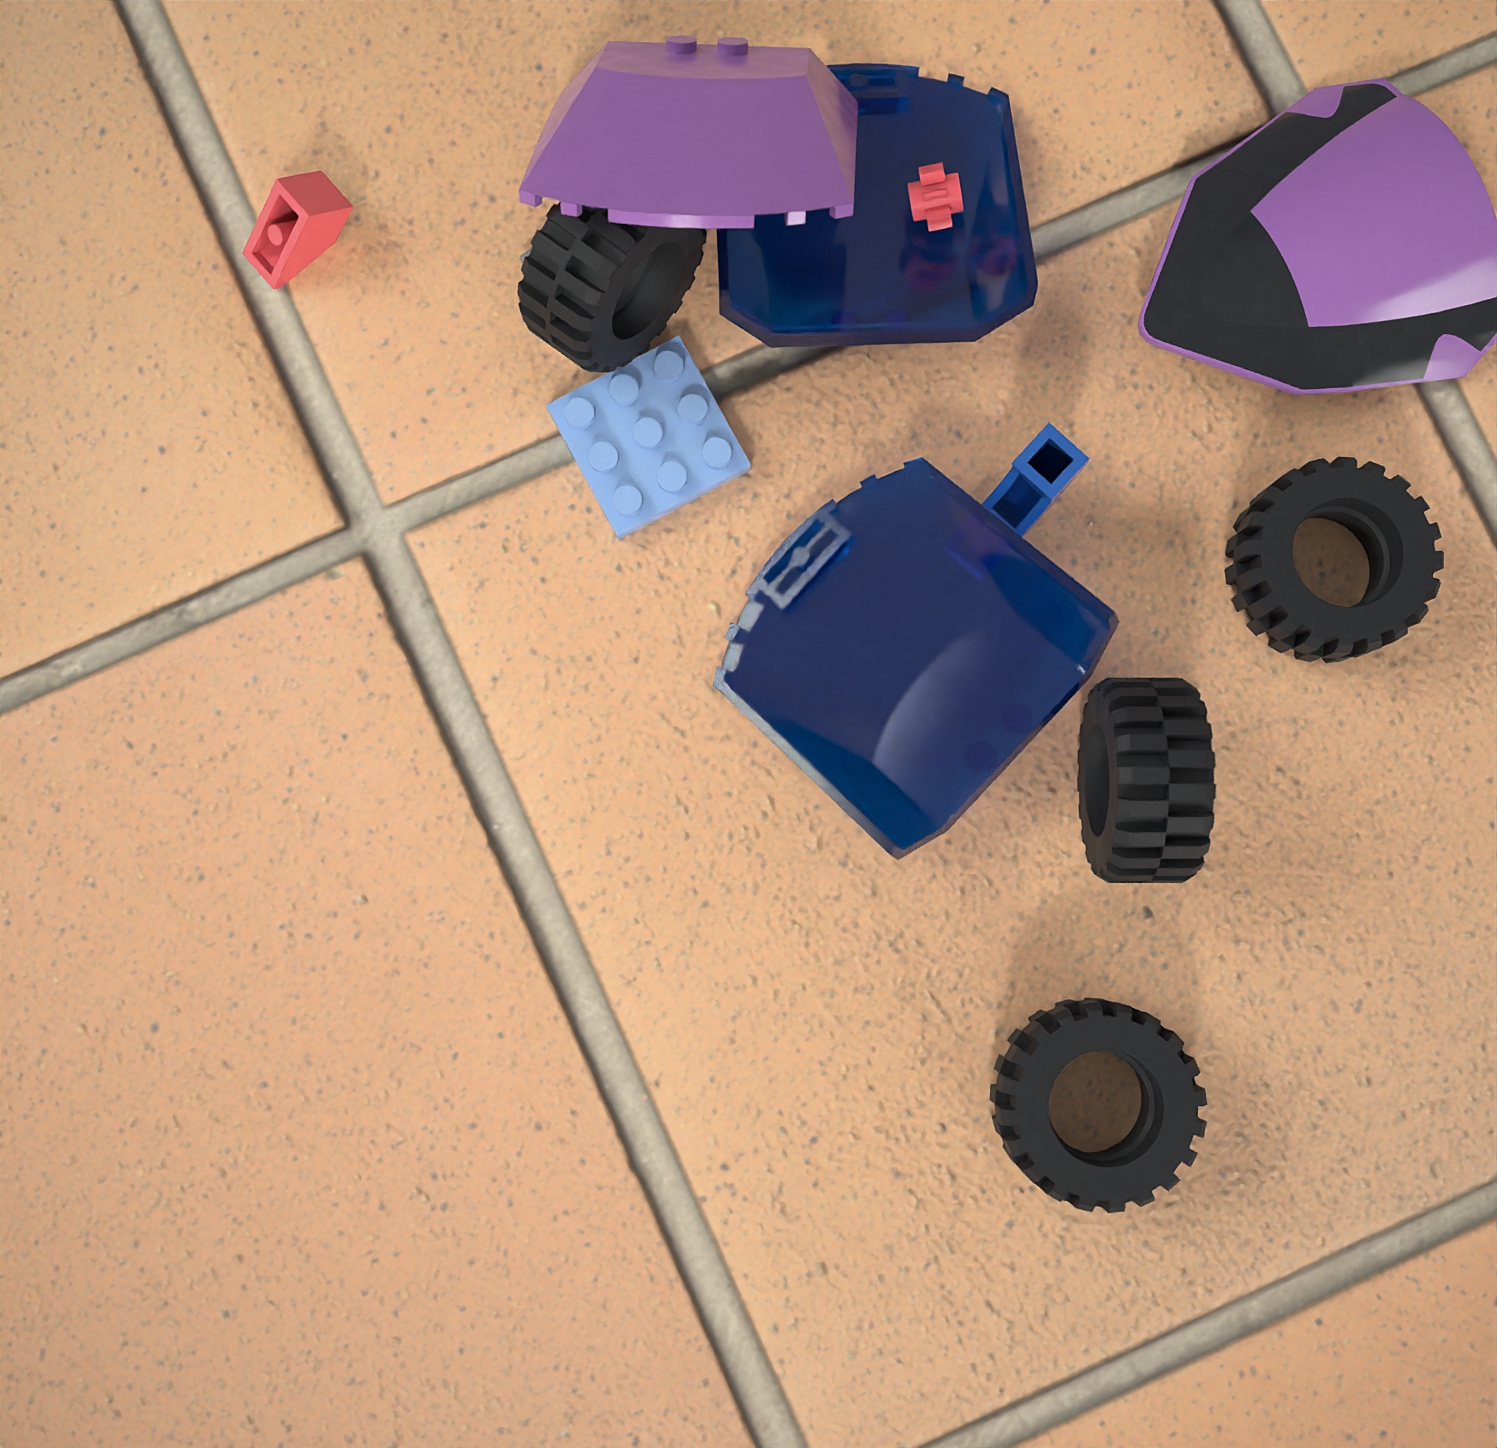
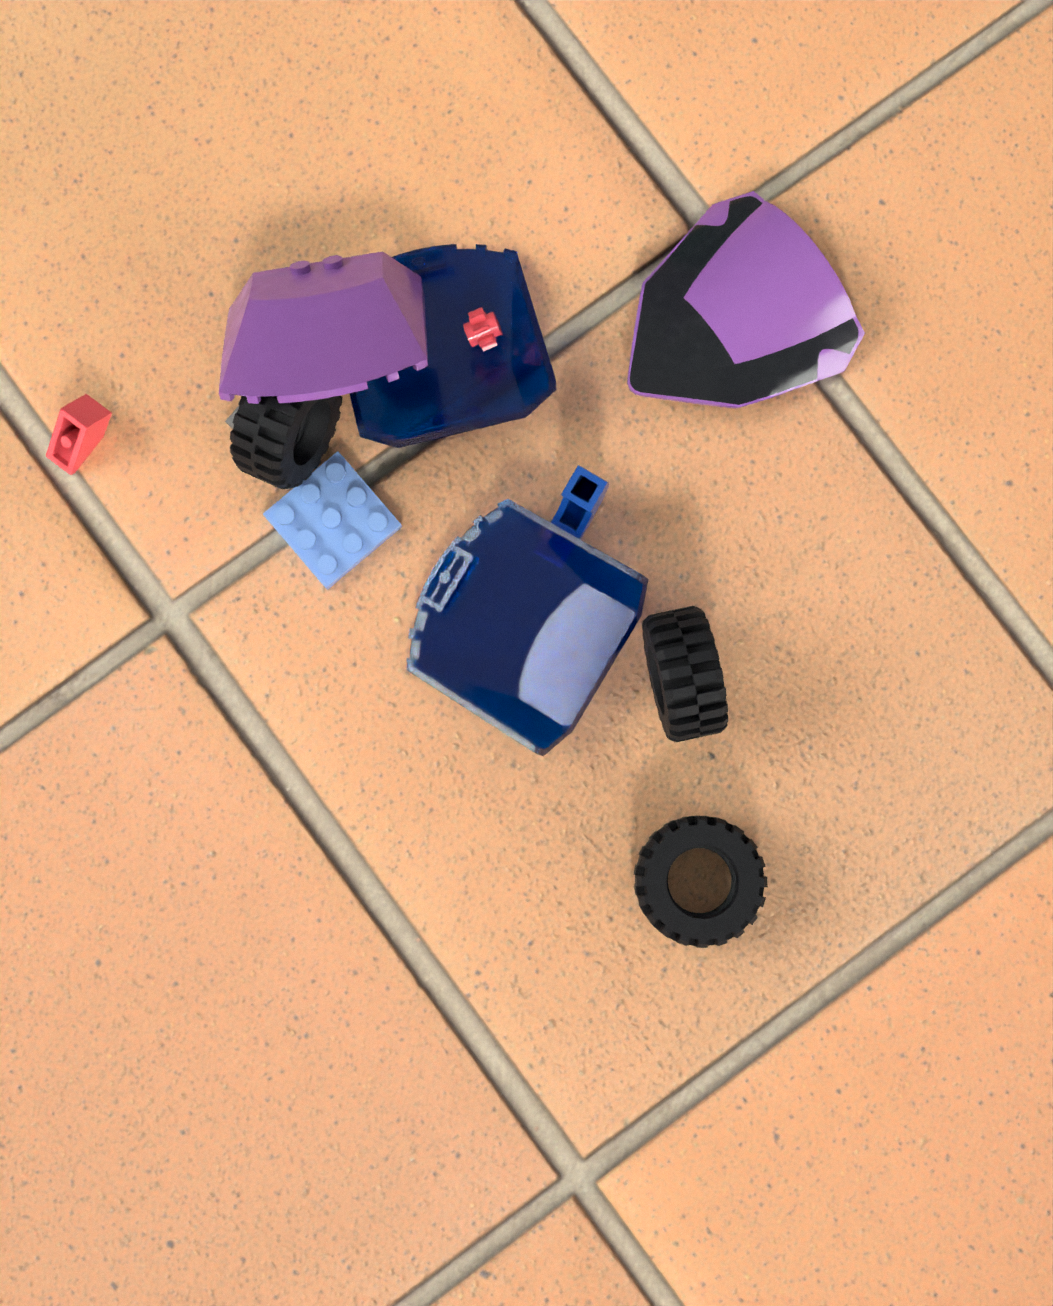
camera: 10 degrees left, 0 degrees up
black tyre [1224,457,1444,663] -> none

